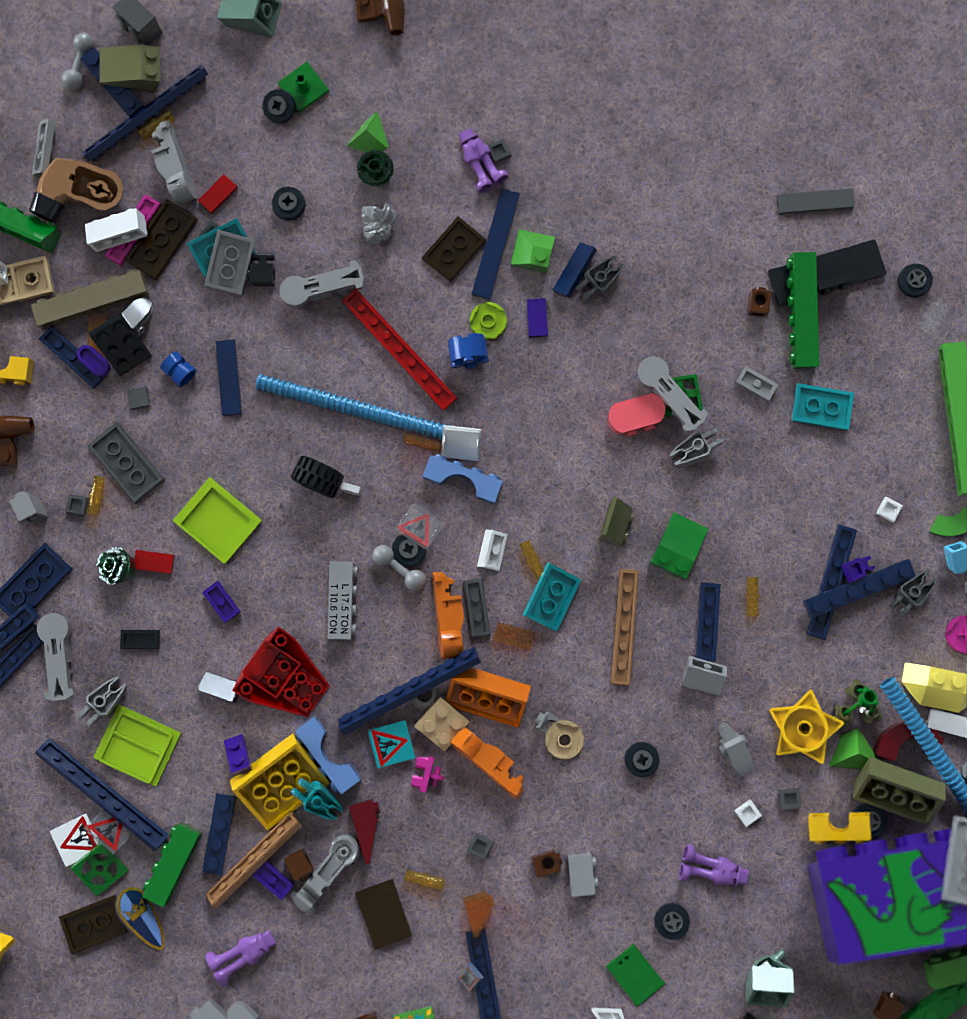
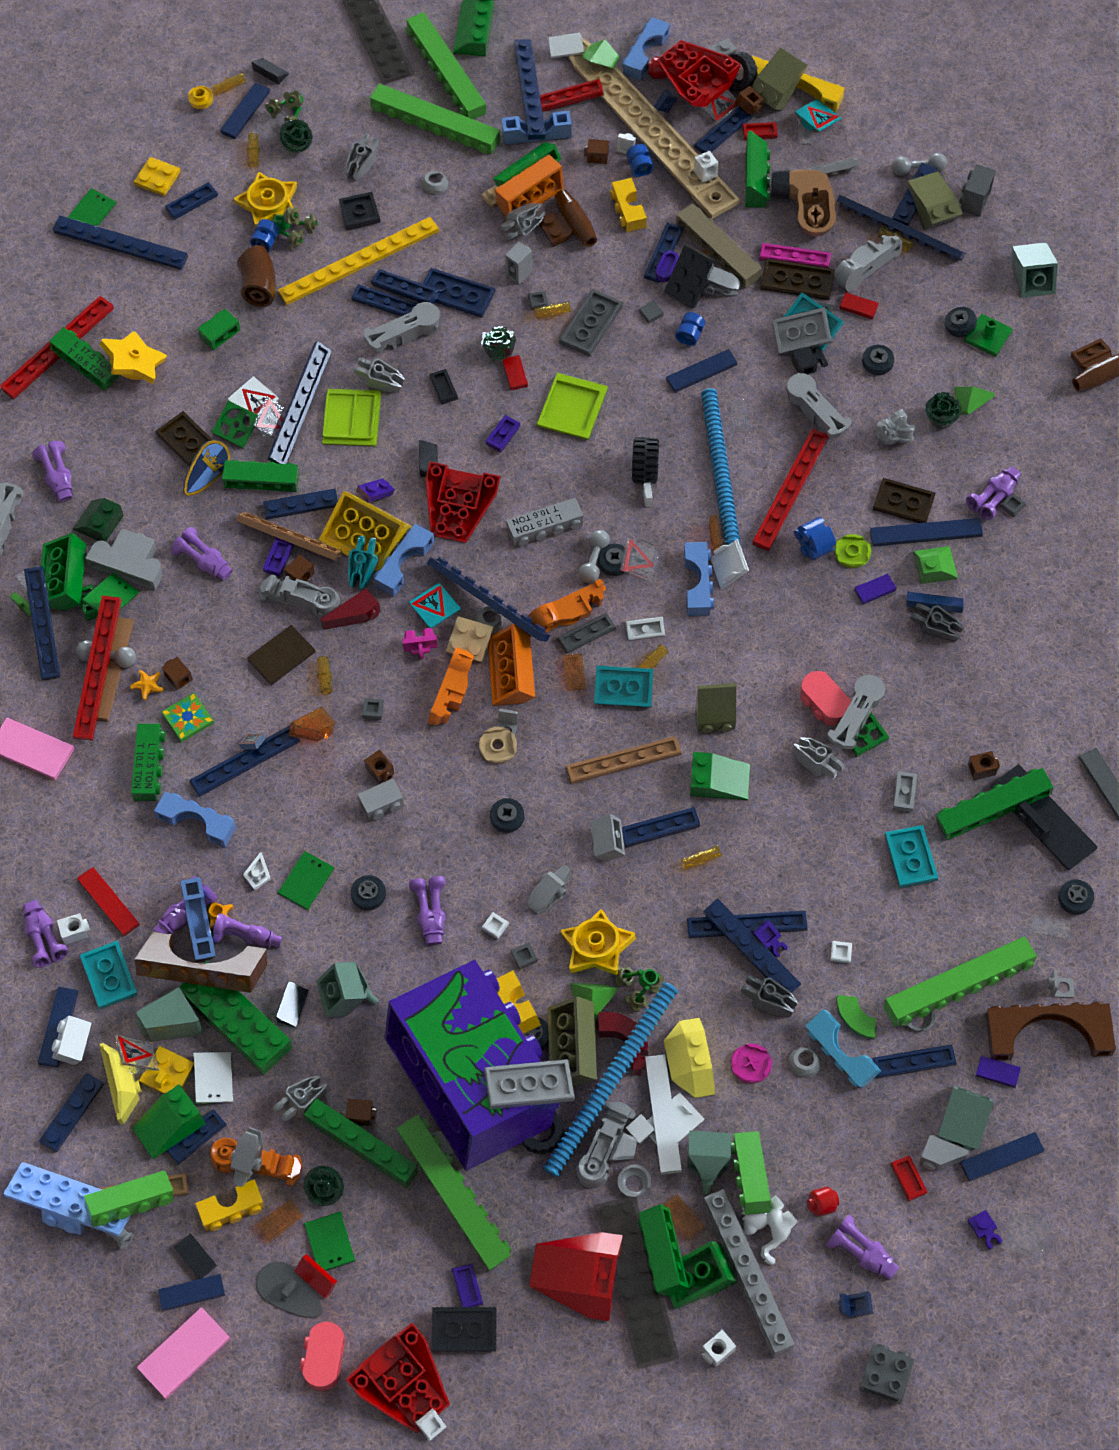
camera: 65 degrees right, 20 degrees down
white brick [85,208,147,252] -> none

